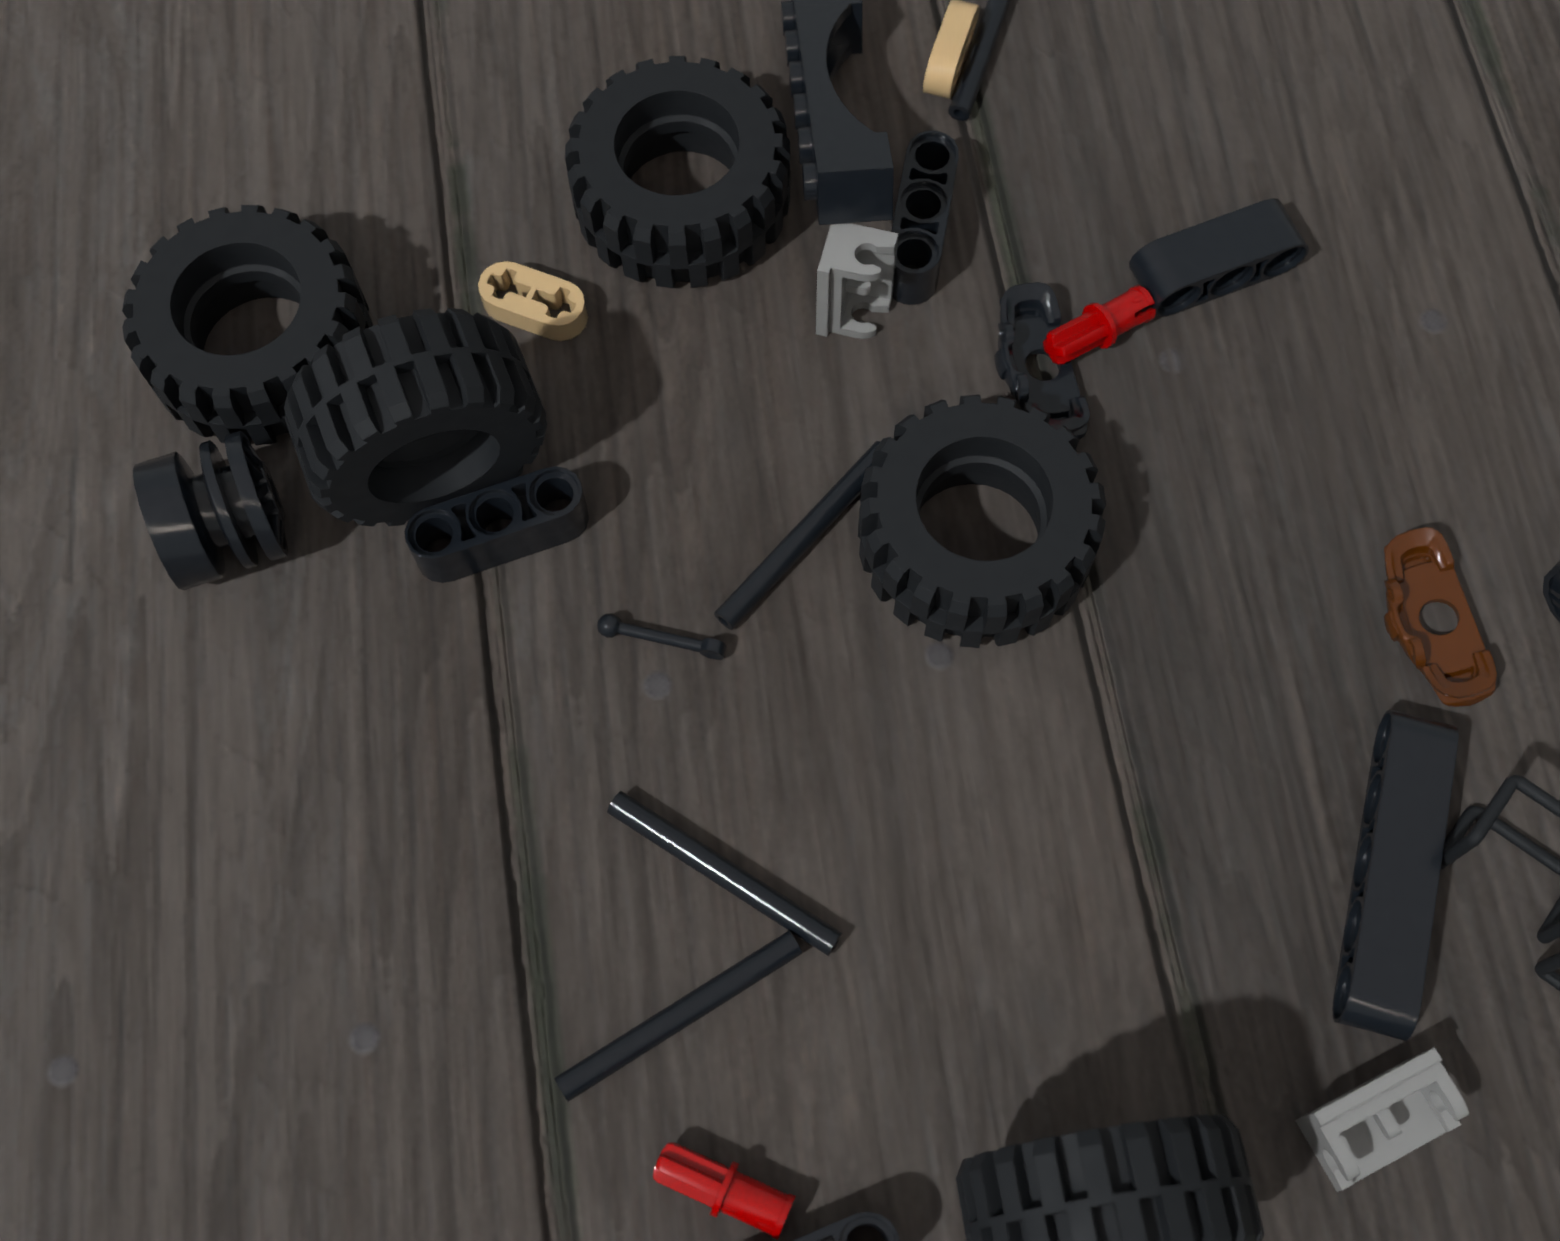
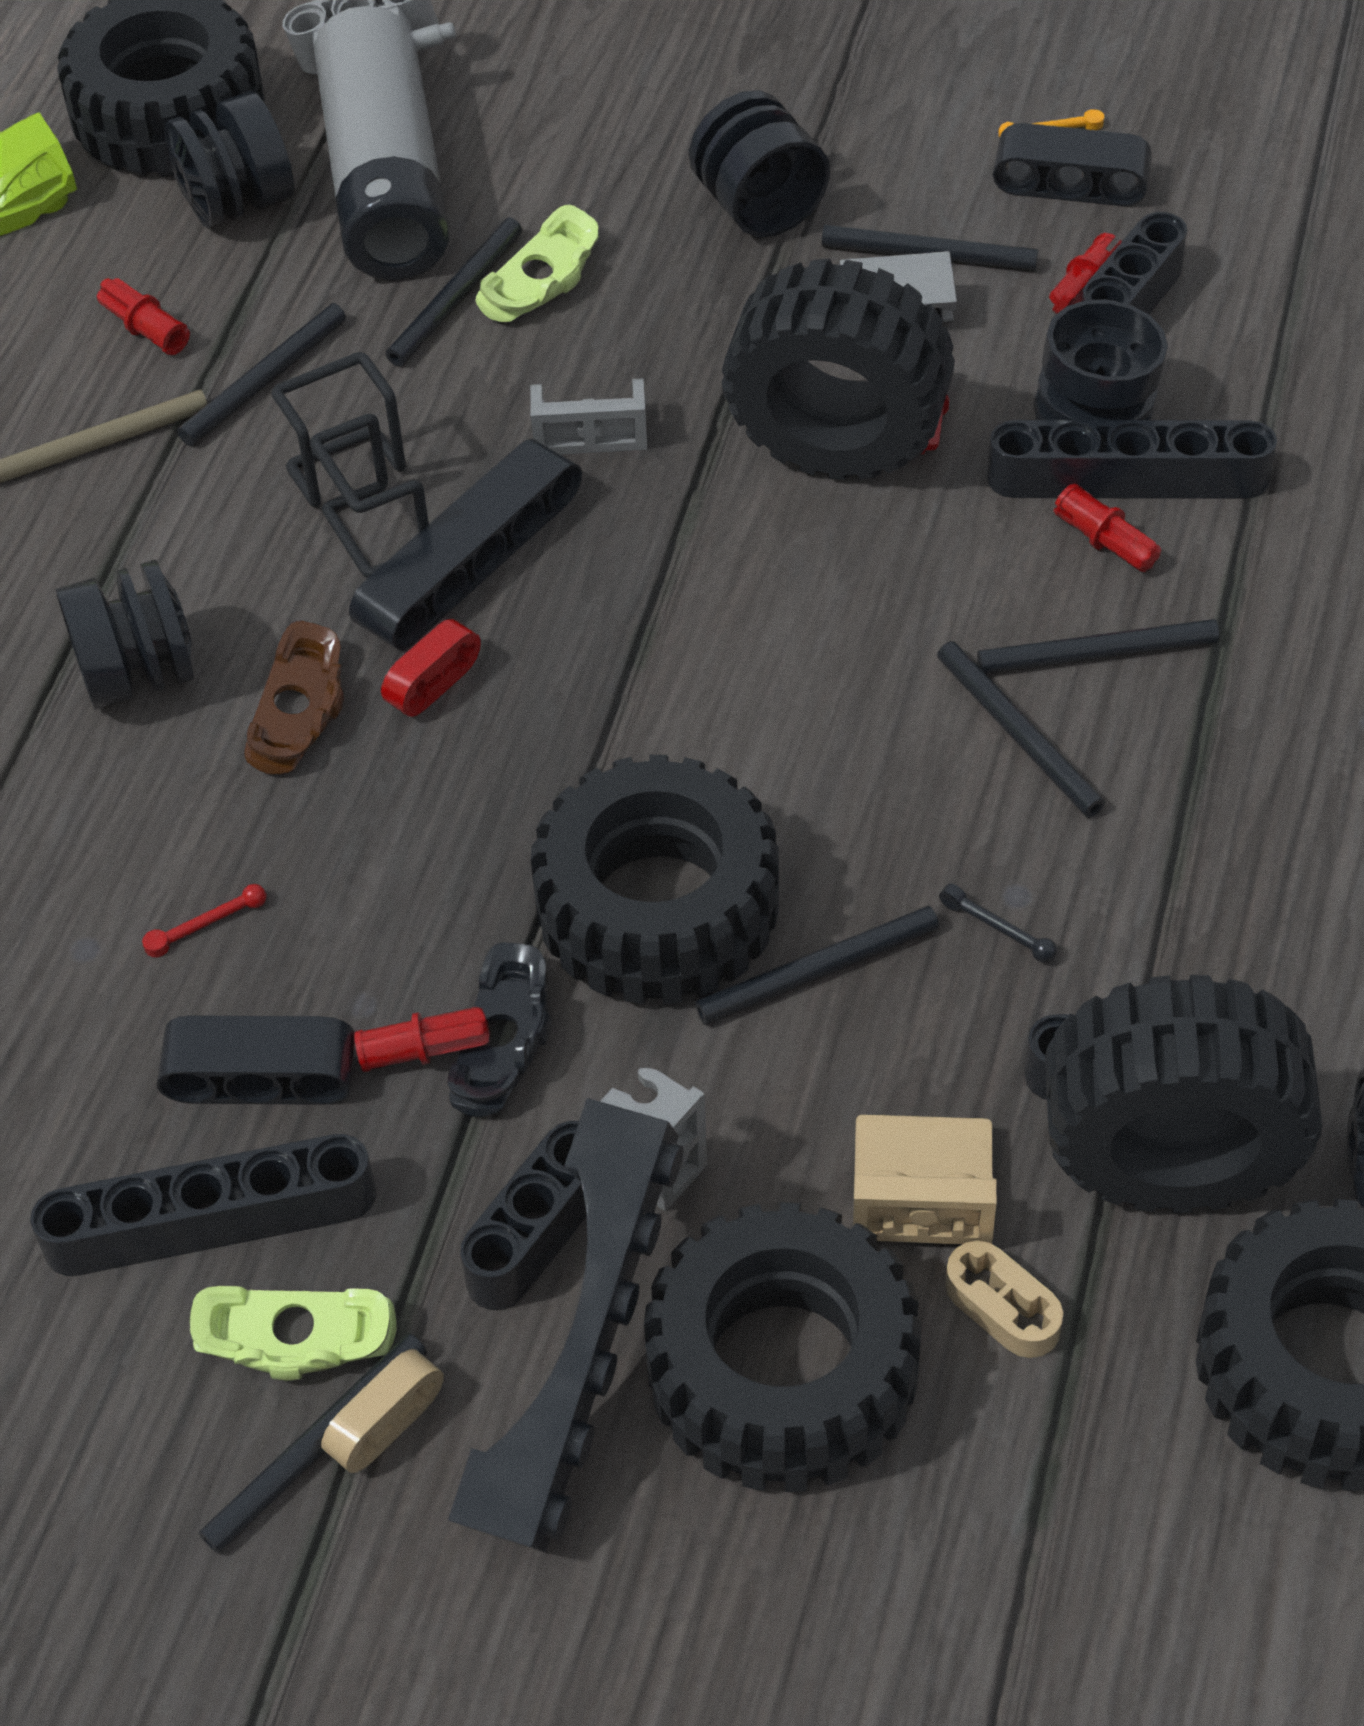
camera: 155 degrees left, 15 degrees down
none -> black beam [30,1134,376,1276]
none -> red hinge [142,884,267,958]
none -> yellowish green piece [190,1286,397,1381]
none -> red beam [381,619,481,717]
none -> tan bracket [853,1115,996,1244]

